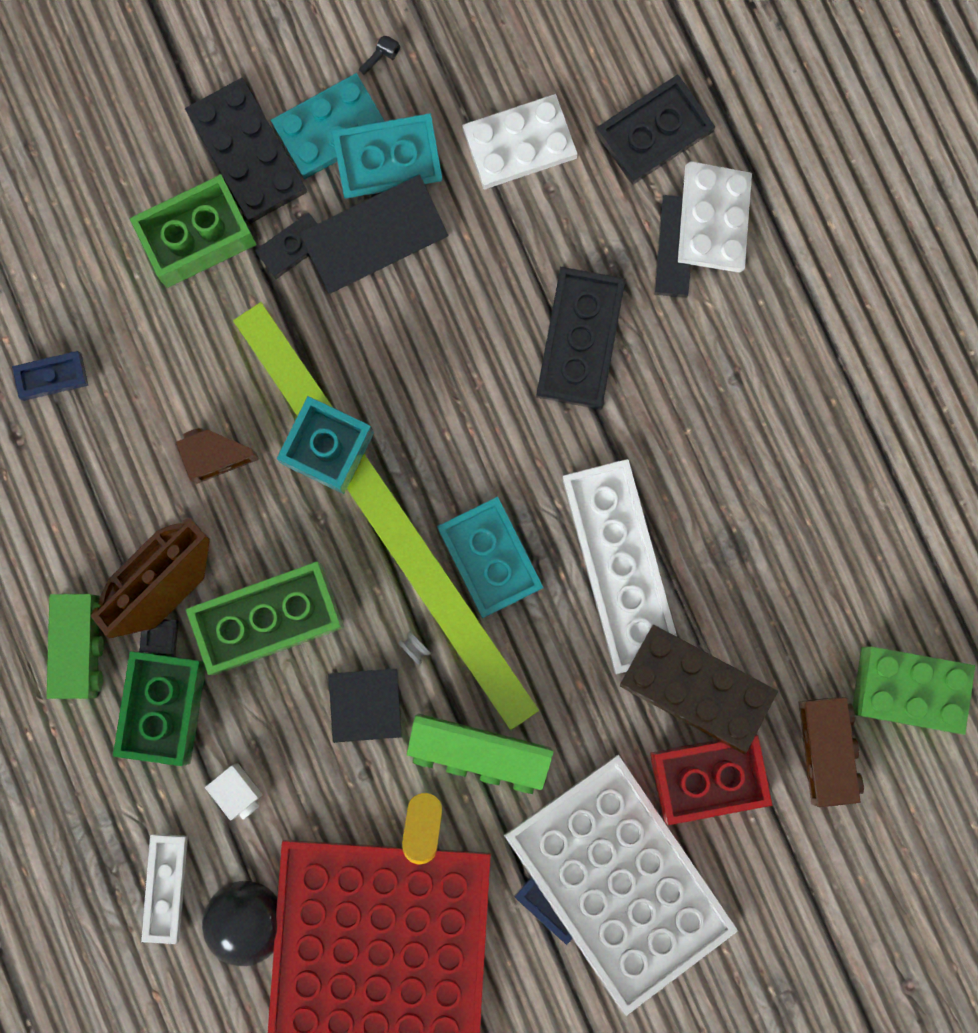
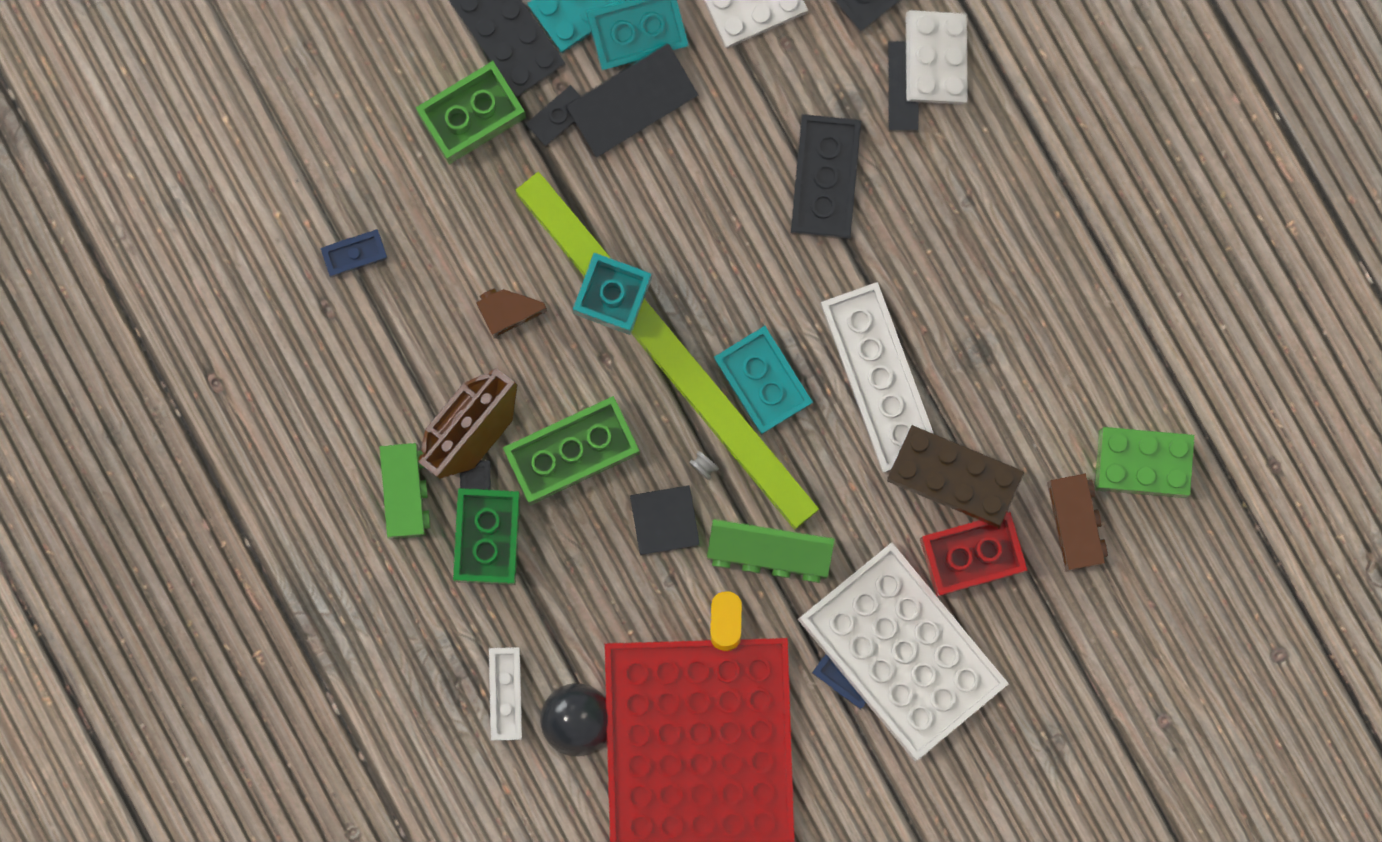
camera: 10 degrees left, 0 degrees up
white brick [205,763,263,821] -> none

